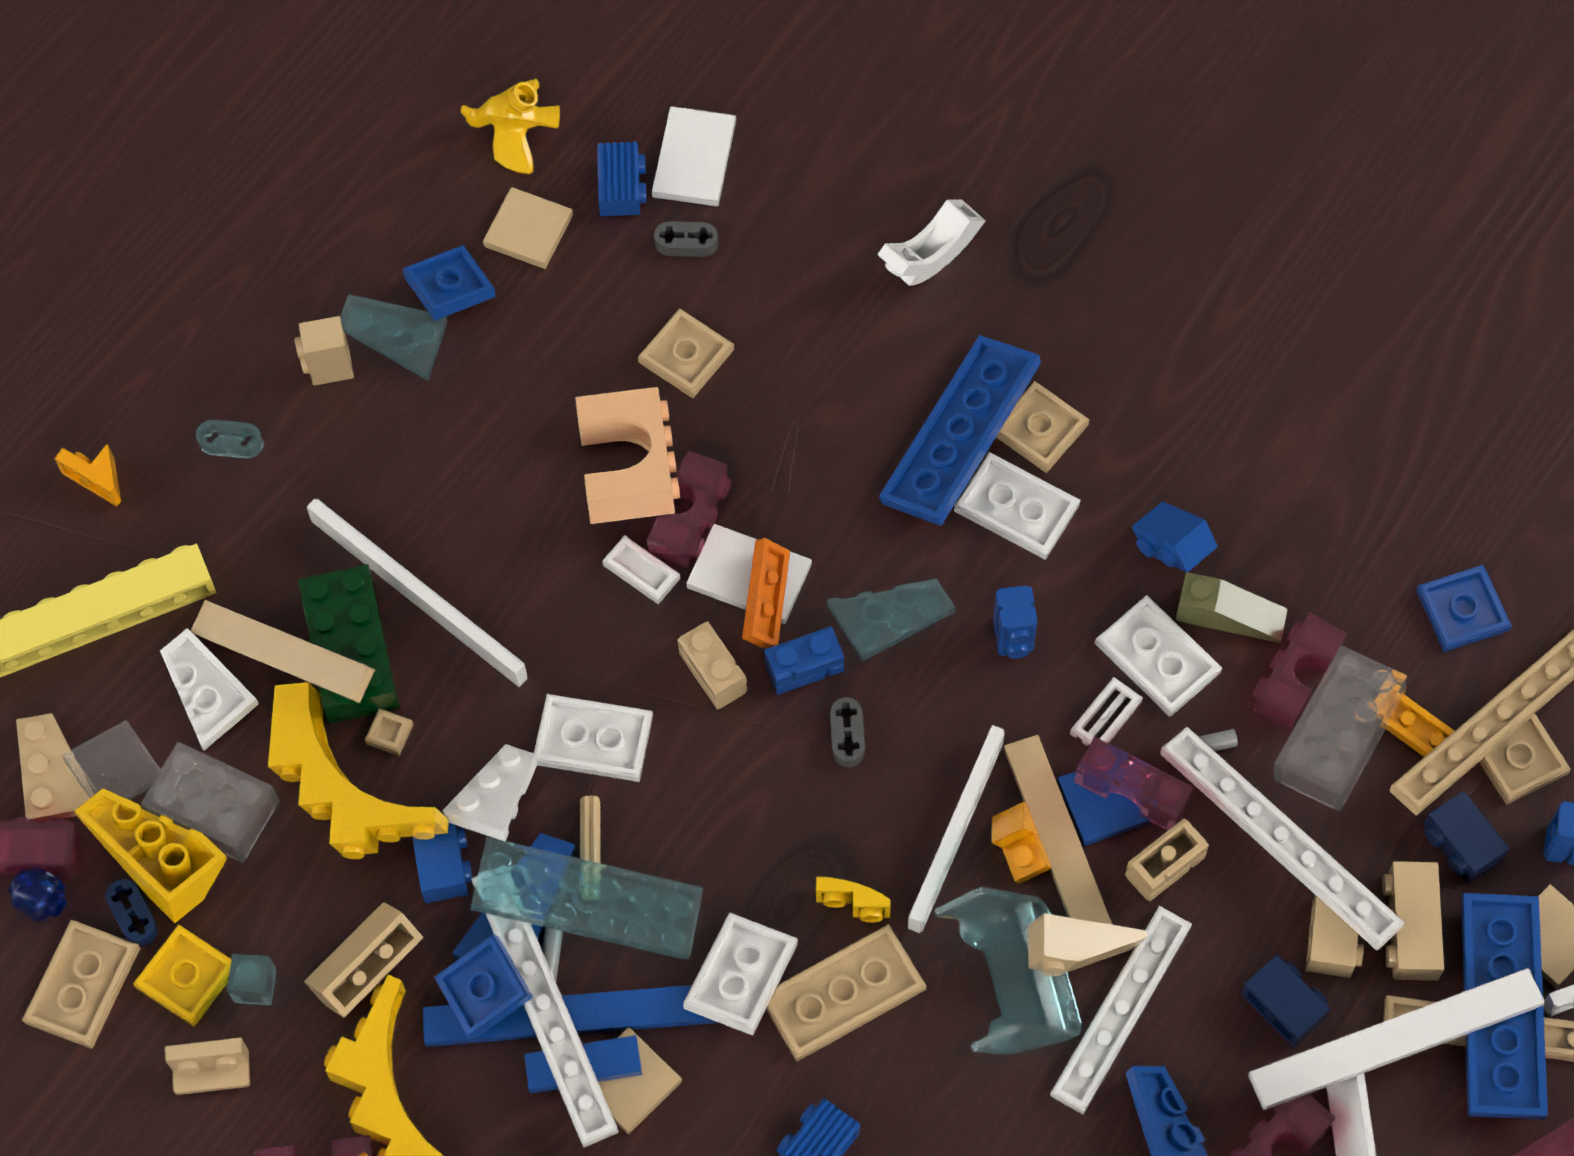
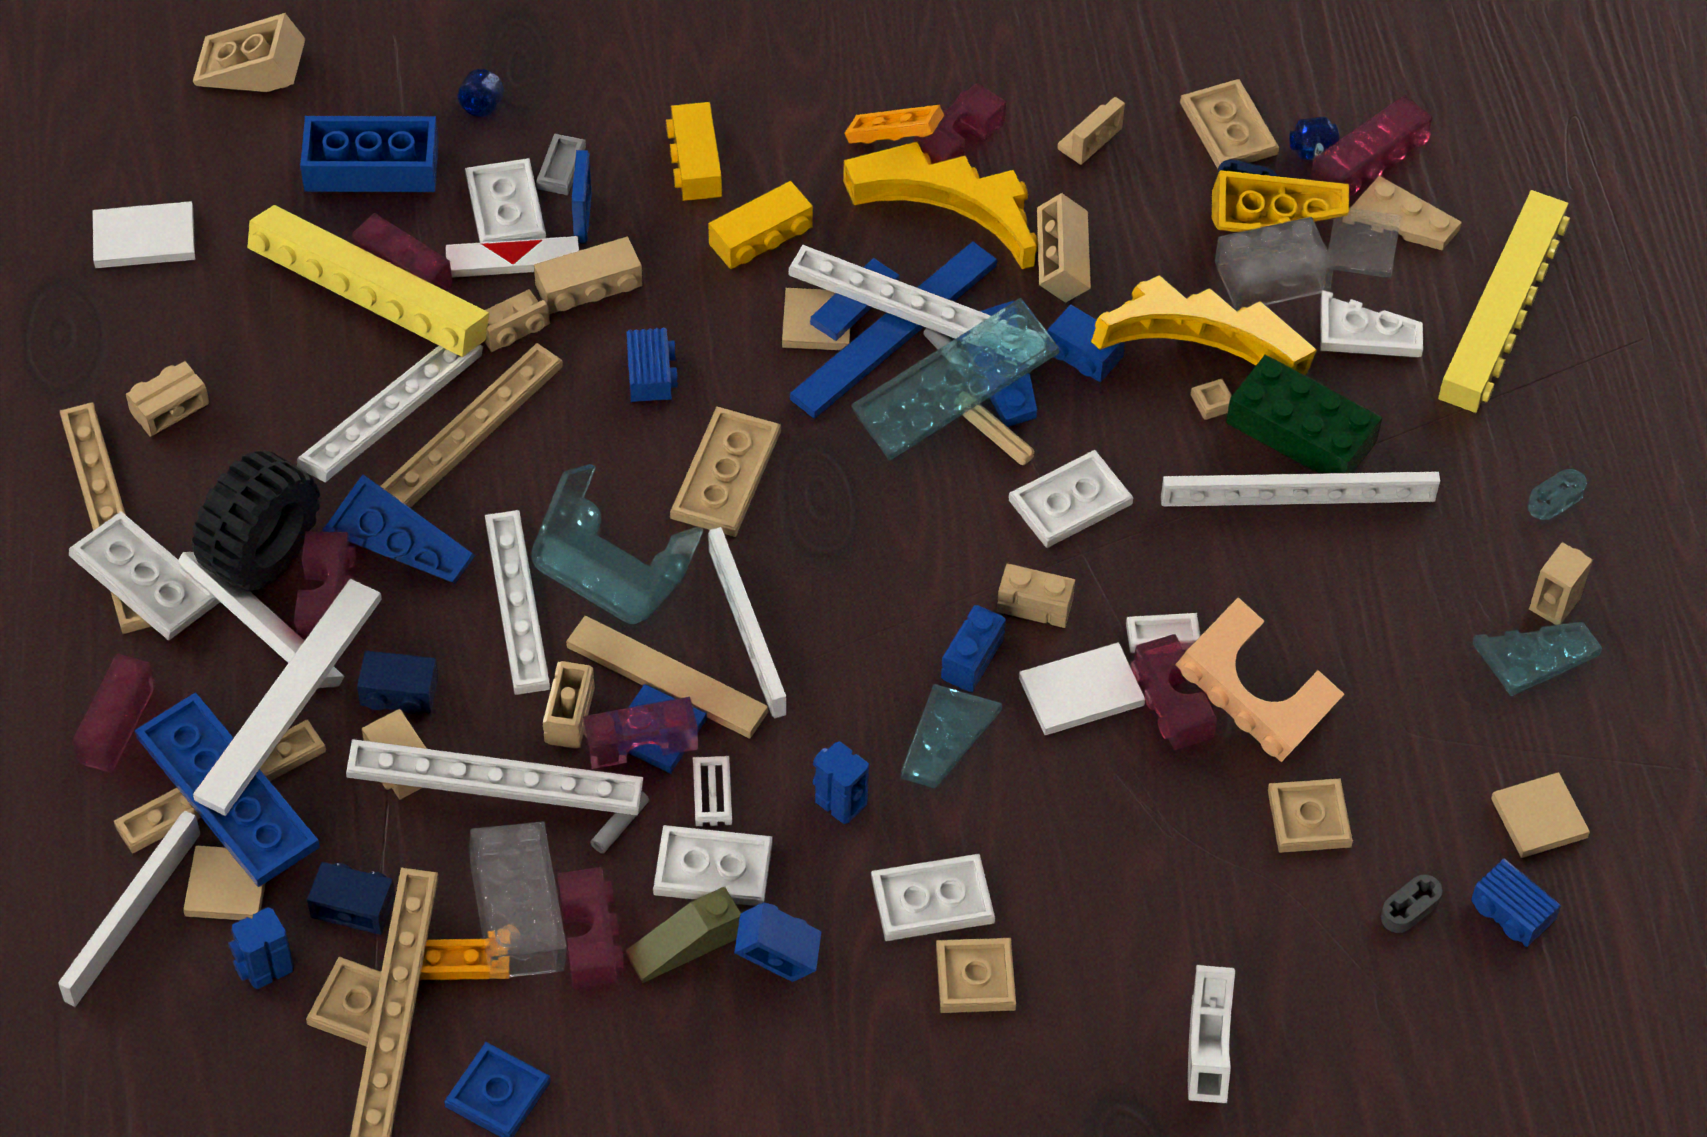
camera: 135 degrees right, 10 degrees down
light orange slope [54,444,121,507] -> none
yellow tile [133,924,239,1027] -> none
tan tile [191,600,375,703] -> none
clear light blue brick [227,954,276,1005] -> none
blue tile [403,245,495,321] -> none
blue tile [434,934,533,1040] -> none
white wing [443,744,537,841] -> none
yellow animal [461,79,560,174] -> none
white tile [652,106,736,207] -> none
white tile [684,912,798,1036] -> none
orange plate [742,538,790,649] -> none
yellow slope [816,877,890,922] -> none
dark grey beam [830,697,865,768] -> none
blue plate [879,335,1041,526] -> none
light orange slope [992,802,1052,884] -> none
tan slope [1028,913,1147,976] -> none
tan brick [1382,862,1444,981] -> none

